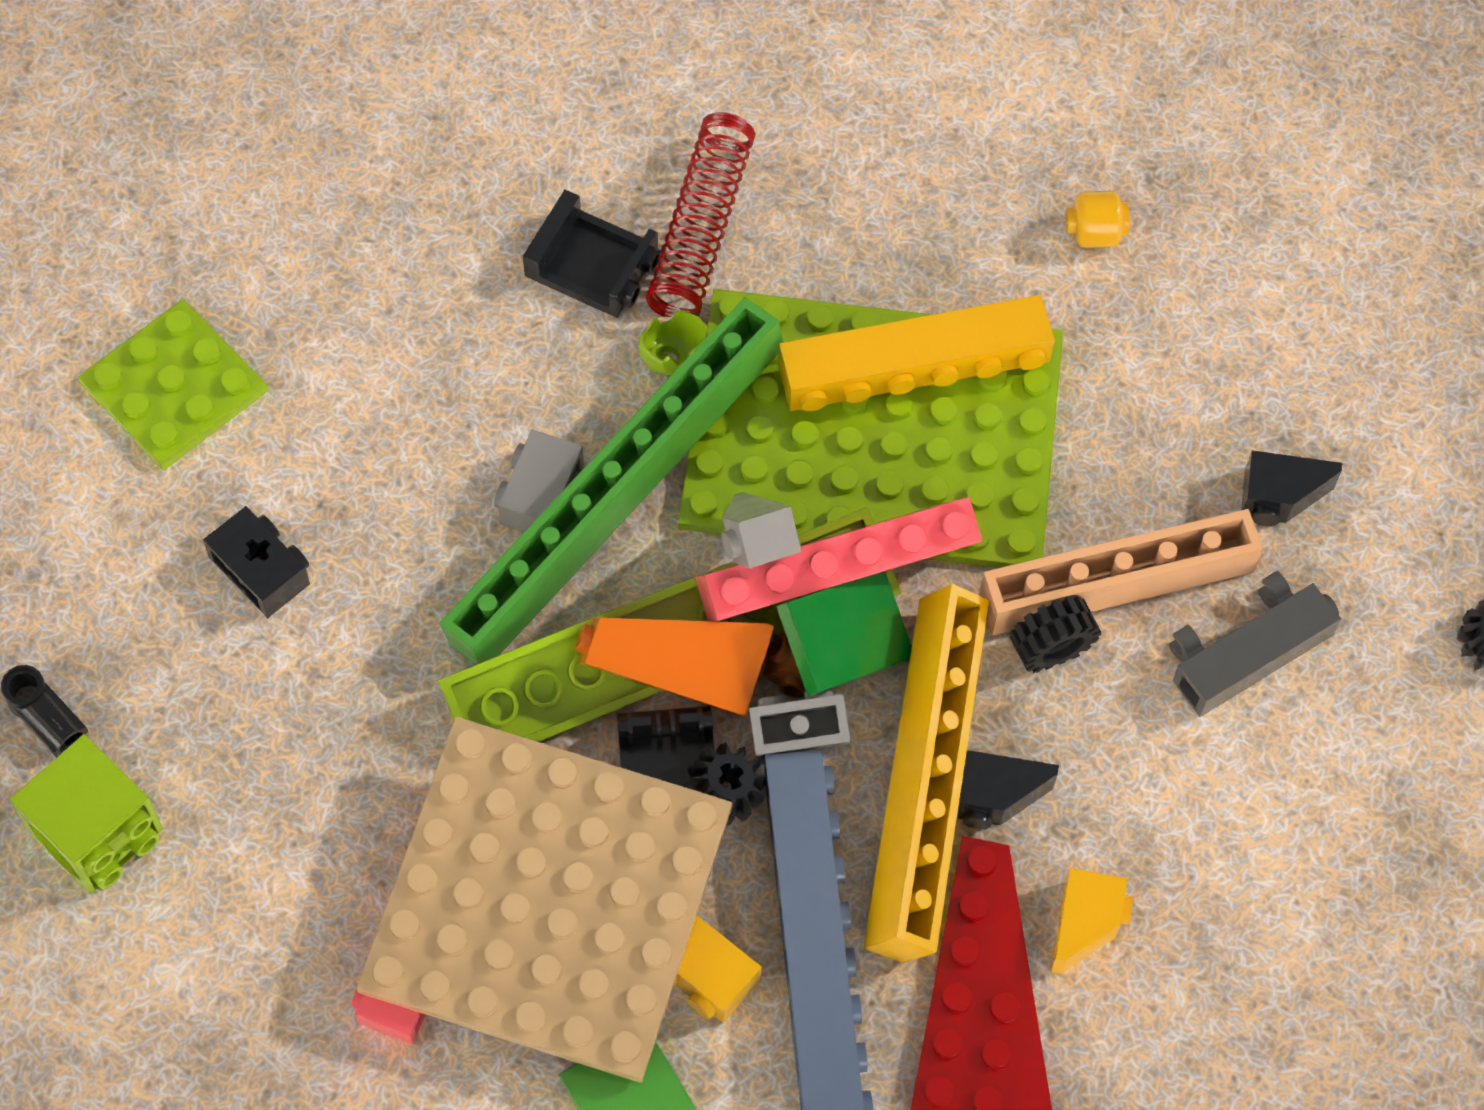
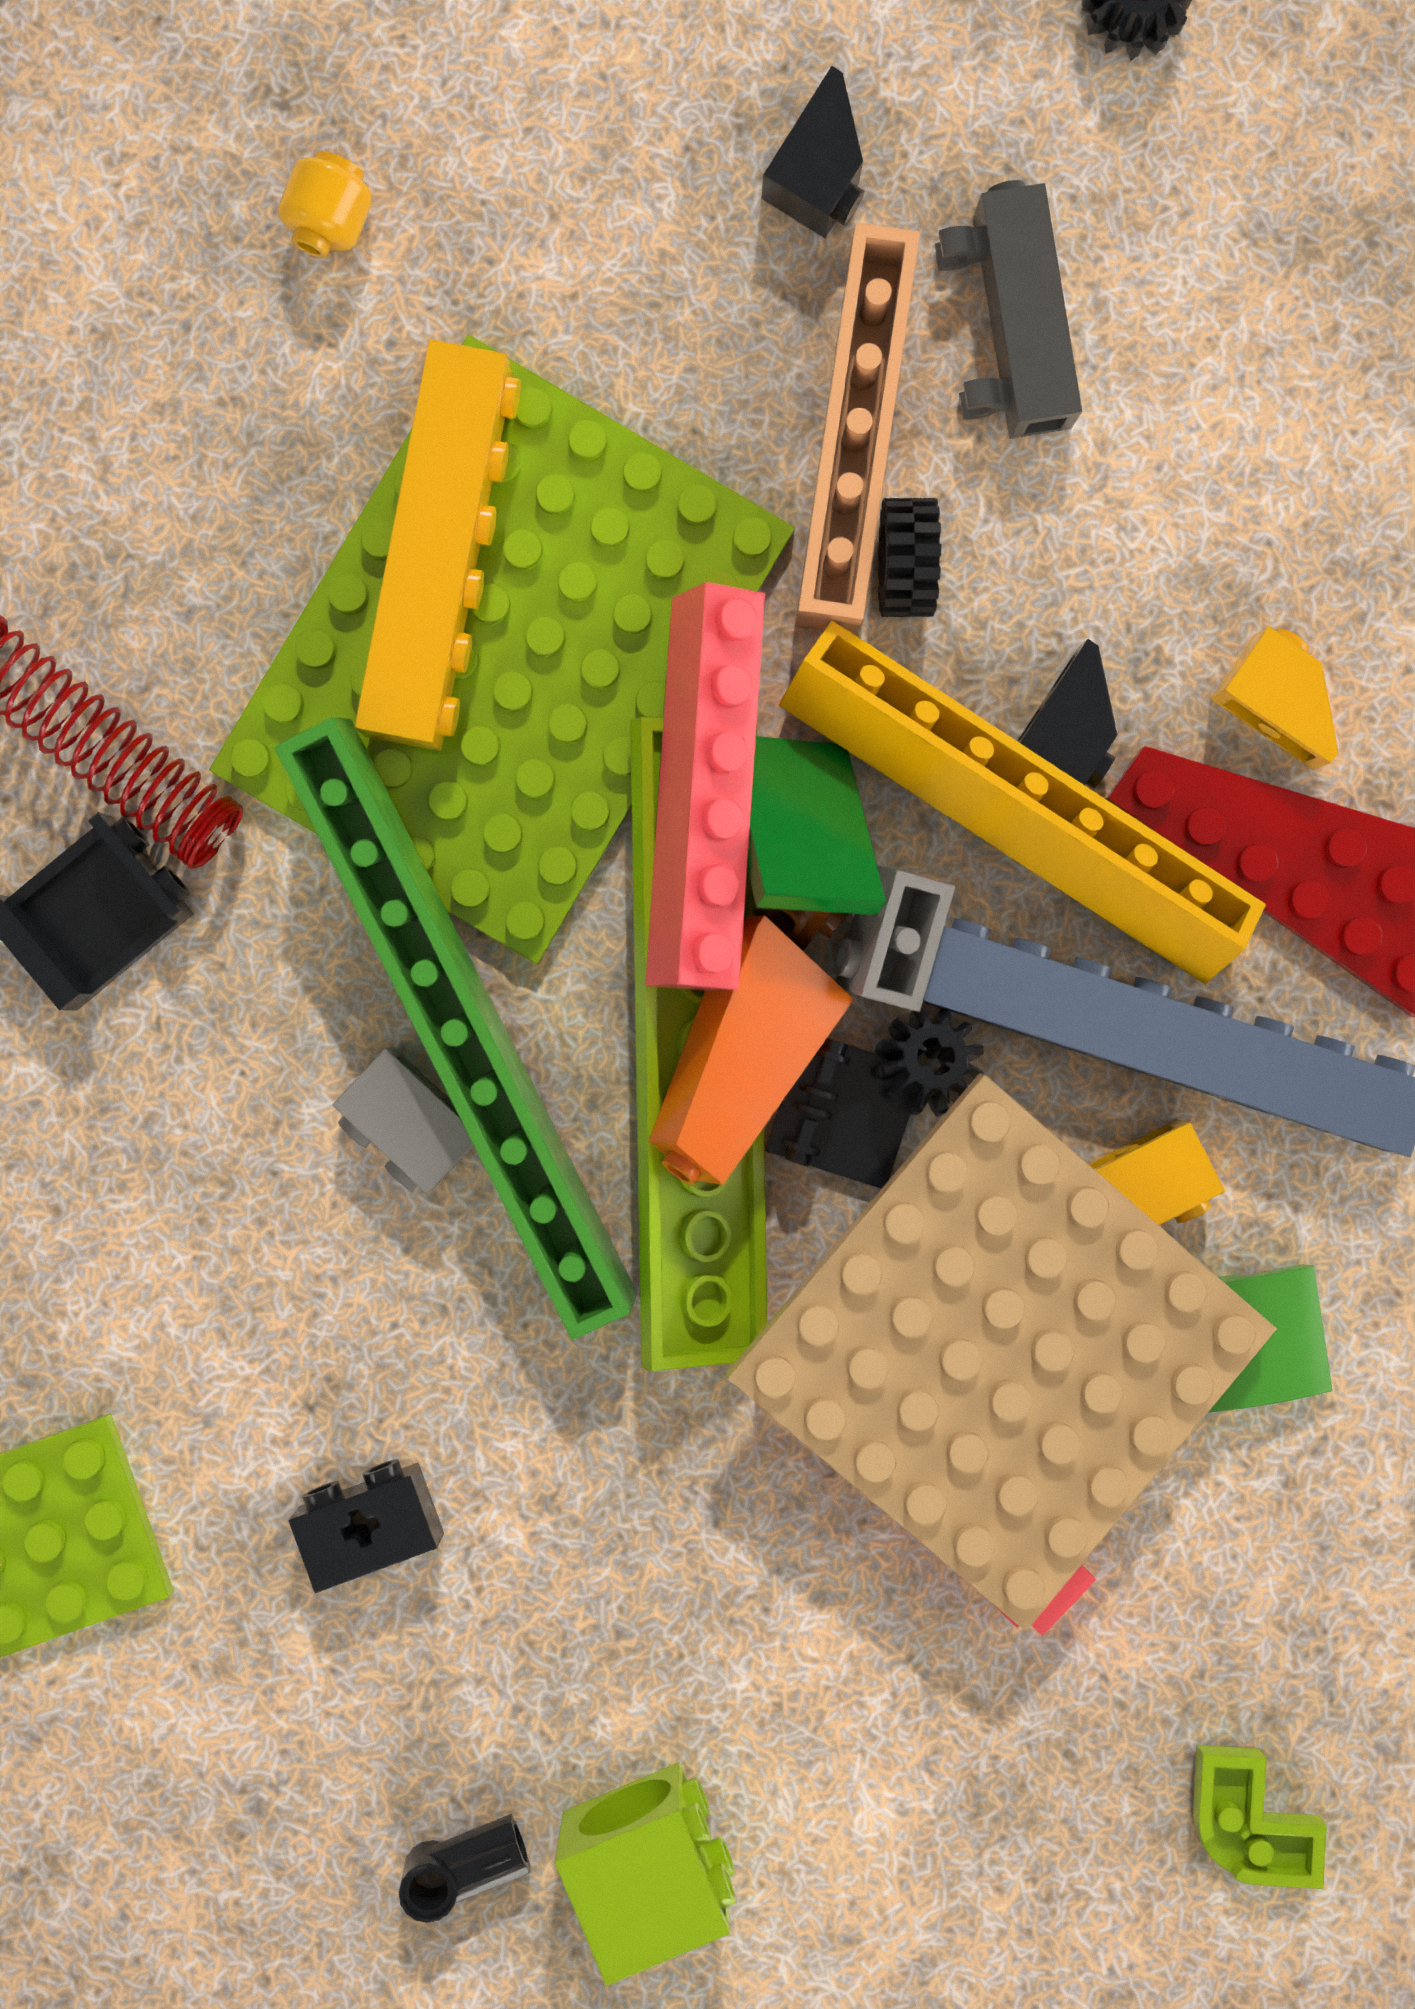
camera: 60 degrees left, 25 degrees up
lime hair [639,310,708,376] -> none
light grey slope [721,492,802,569] -> none

